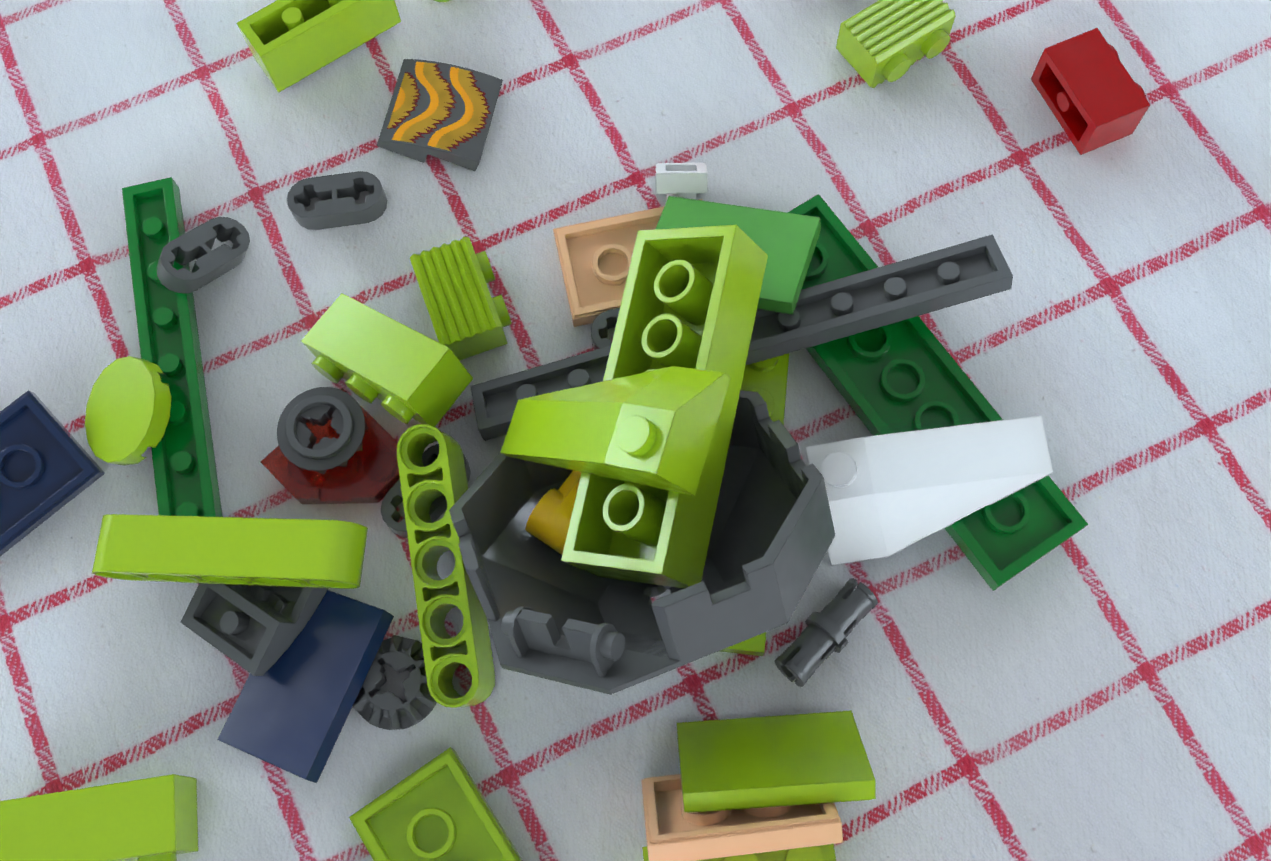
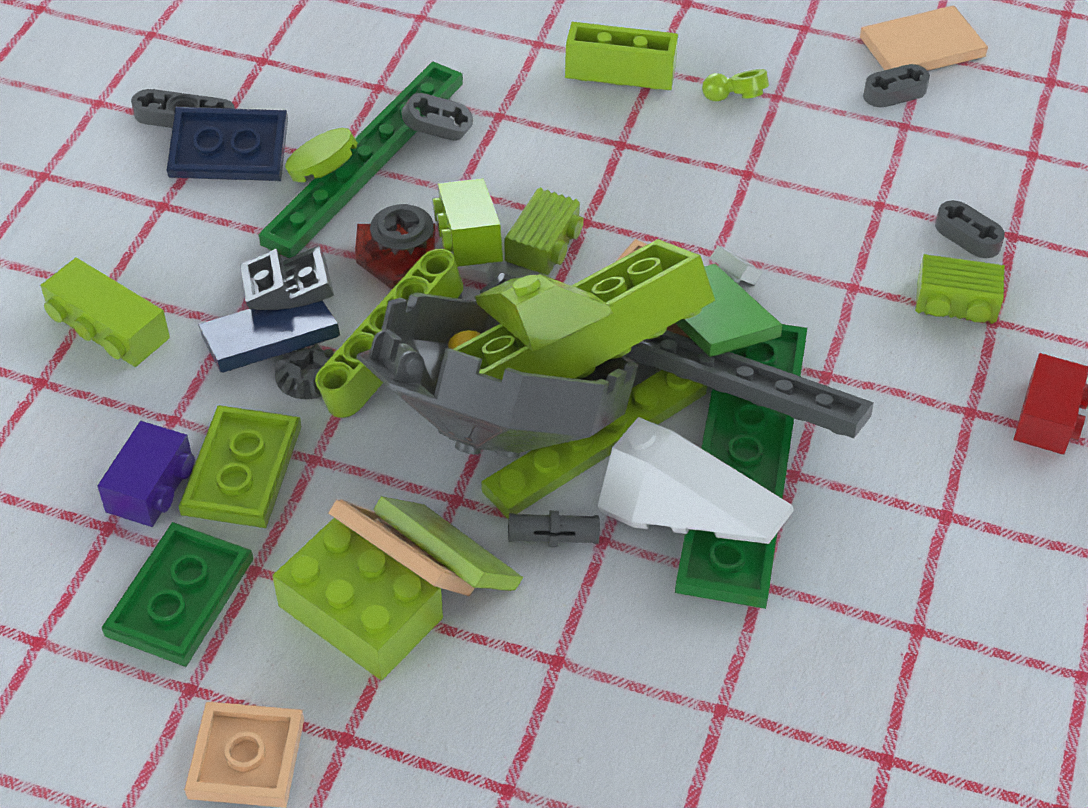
camera: 40 degrees right, 20 degrees down
lime beam [92,514,368,589] -> none
dark grey beam [287,171,387,230] -> none
slope [377,59,503,171] -> none

